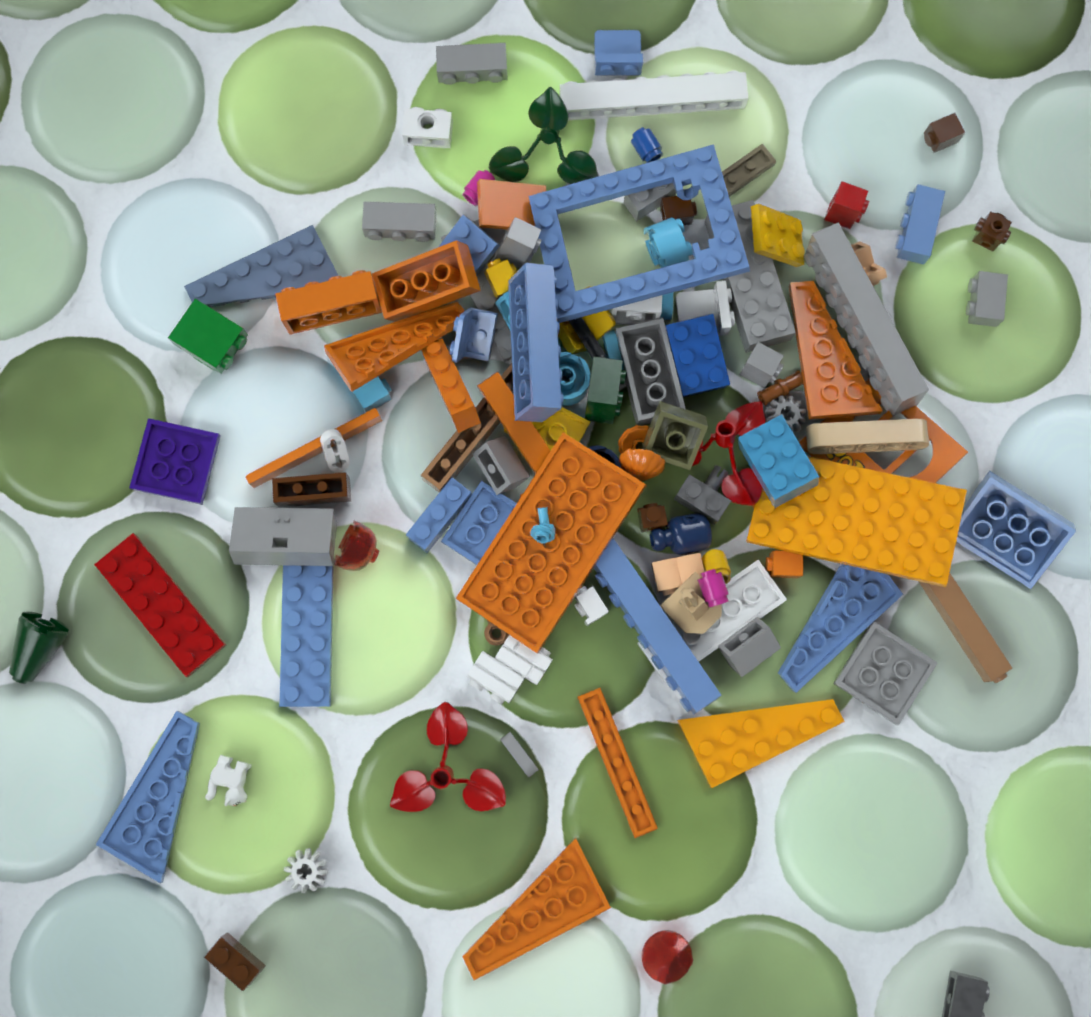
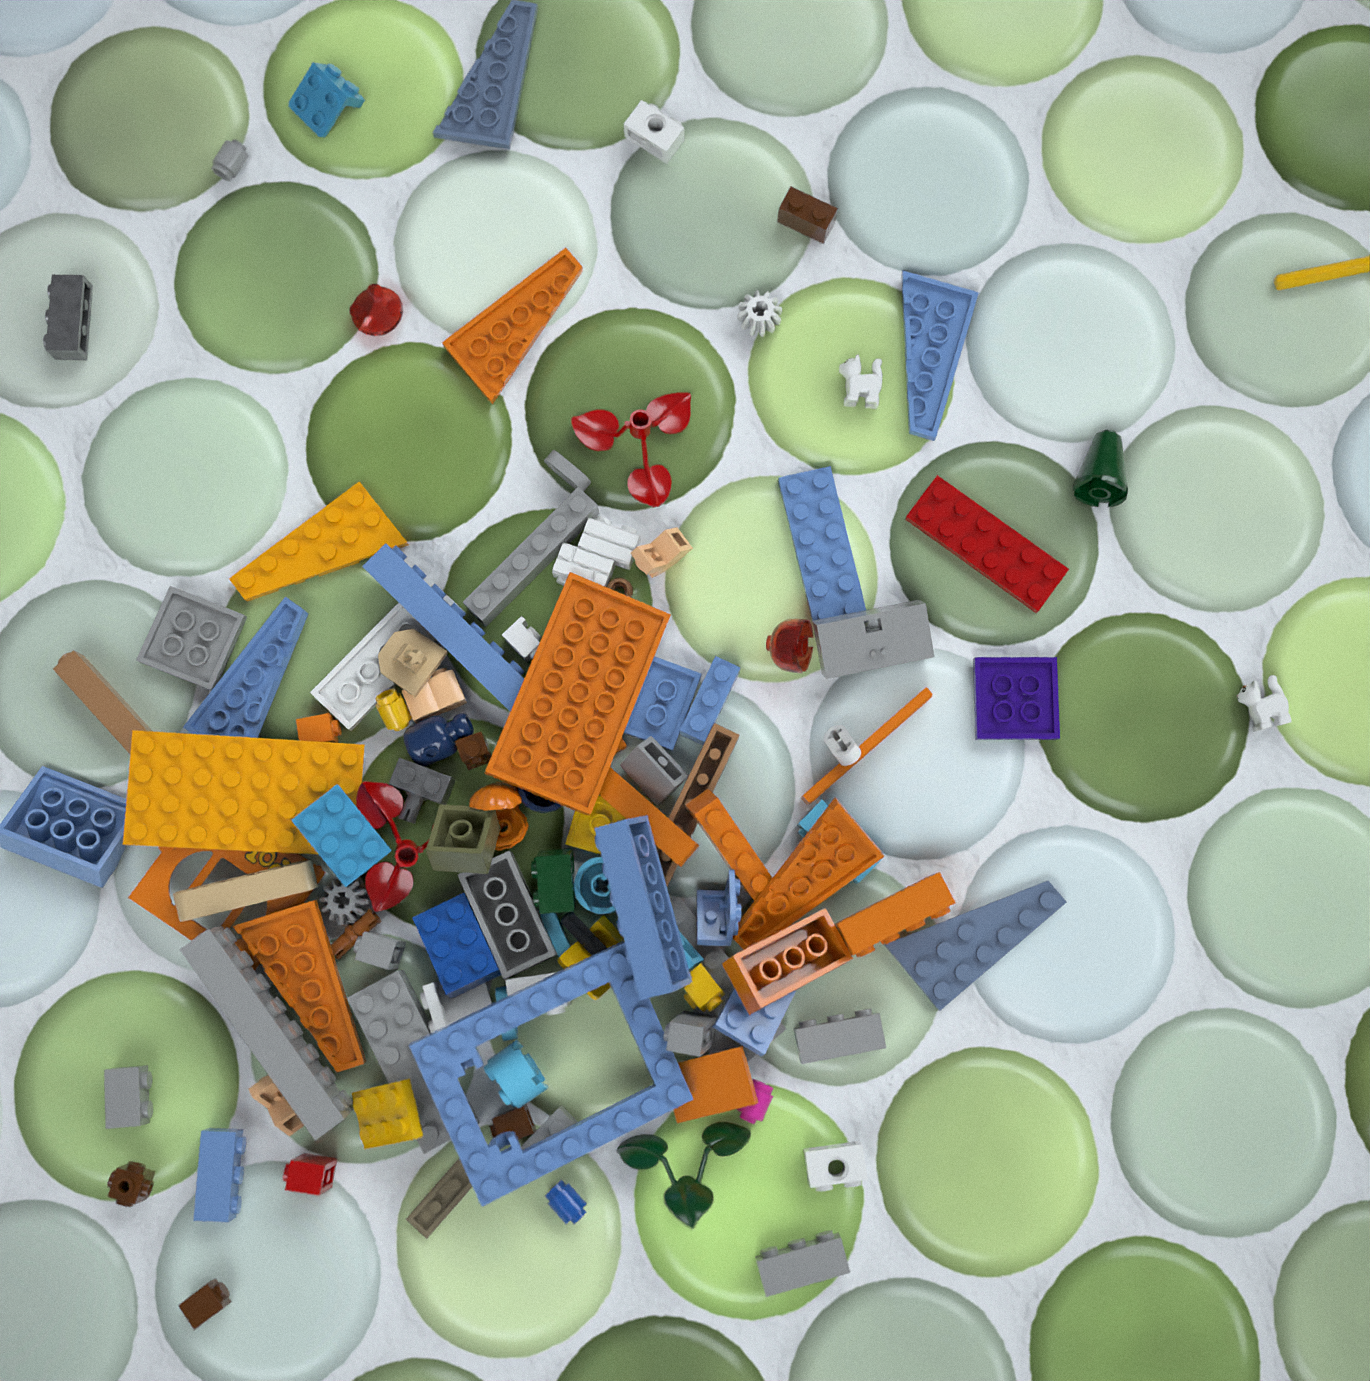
camera: 170 degrees right, 0 degrees up
green brick [168,298,248,374] -> none
reddish brown brick [272,472,351,507] -> none
medium azure plate [530,507,555,543] -> none
white brick [559,71,748,120] -> none
orange tile [577,688,658,838] -> none
medium blue bracket [594,30,643,76] -> none
dark pink brick [698,569,729,608] -> none
light grey brick [718,617,781,677] -> none
none -> light grey brick [463,487,599,627]
none -> light nougat brick [630,527,693,578]

